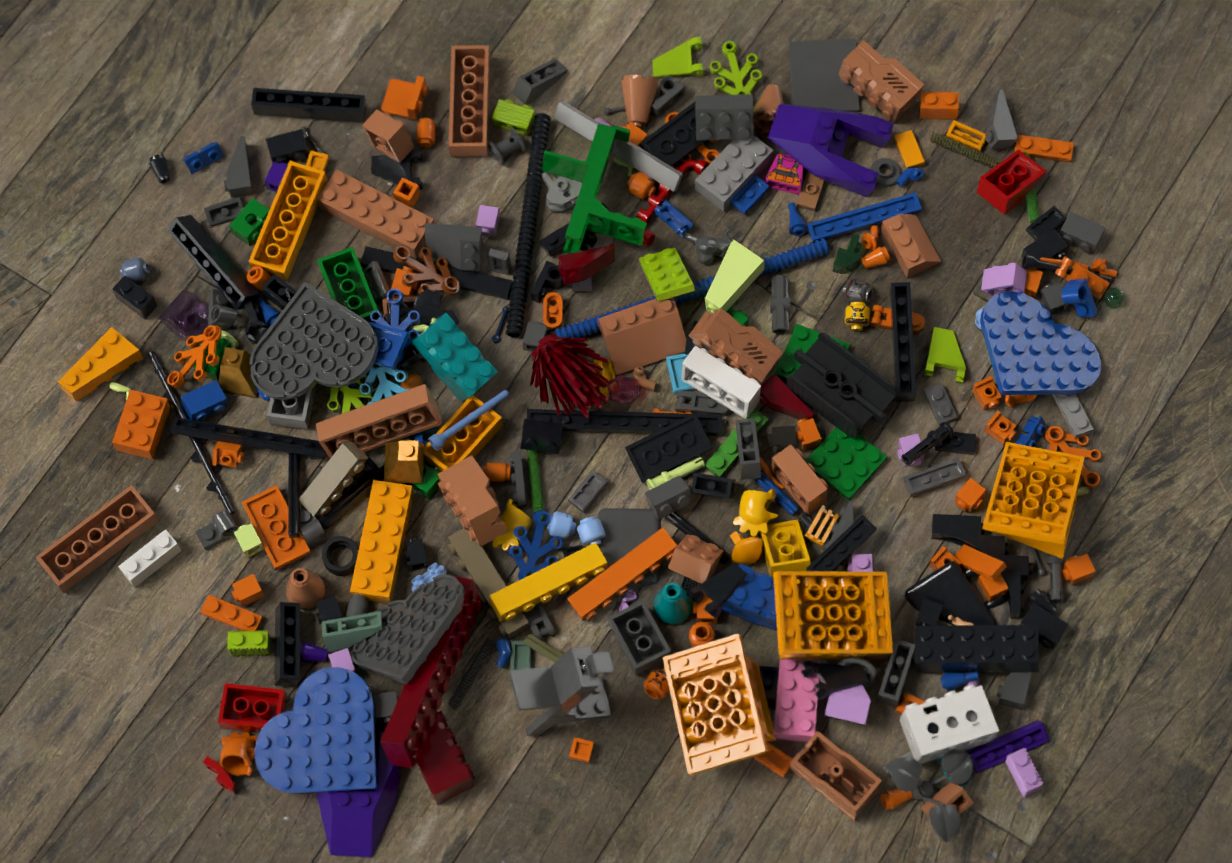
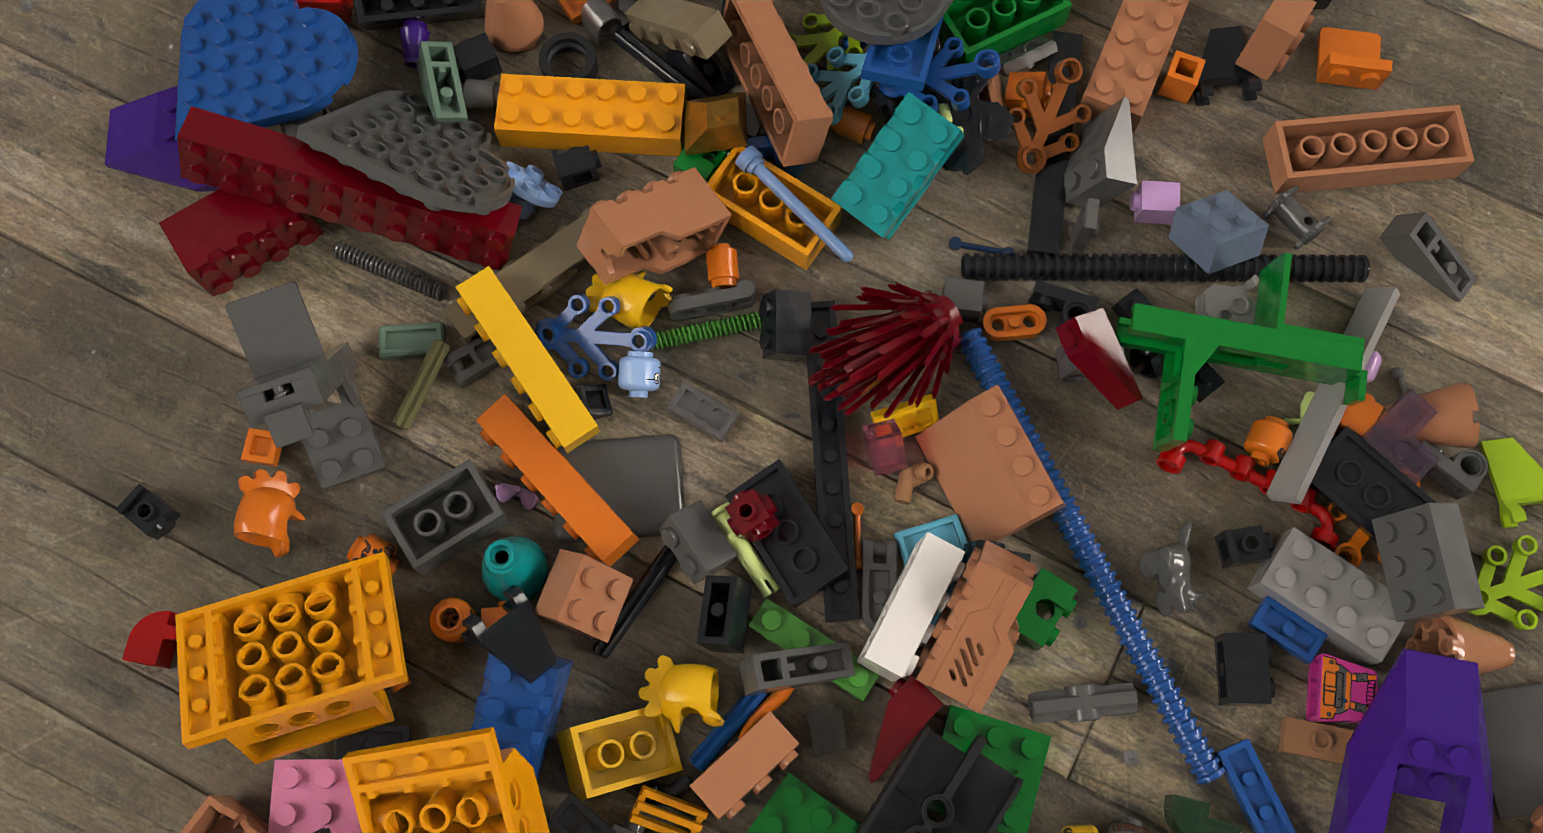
camera: 80 degrees right, 5 degrees up
lavender brick [328,648,356,673] -> none
orange brick [416,118,436,148] -> none
lime brick [492,99,535,136] -> none
blue arm [496,638,512,668] -> none
light blue head [577,516,606,545] -> none
lime plate [639,248,695,301] -> none
blue hinge [654,200,693,238] -> none
yellowish green slope [705,240,764,313] -> none
light orange piece [730,531,763,565] -> none
orange plate [753,741,793,778] -> none
blue cone [788,203,808,236] -> none
orange brick [796,418,821,452] -> none
none -> black brick [115,484,181,540]
none -> red brick [122,611,178,669]
none -> orange piece [234,469,305,558]
none -> dark red brick [725,489,781,542]
none -> sand blue brick [1168,190,1269,274]
none -> black brick [1214,633,1275,706]
none -> black brick [1215,525,1274,569]
none -> plate [1361,389,1440,484]

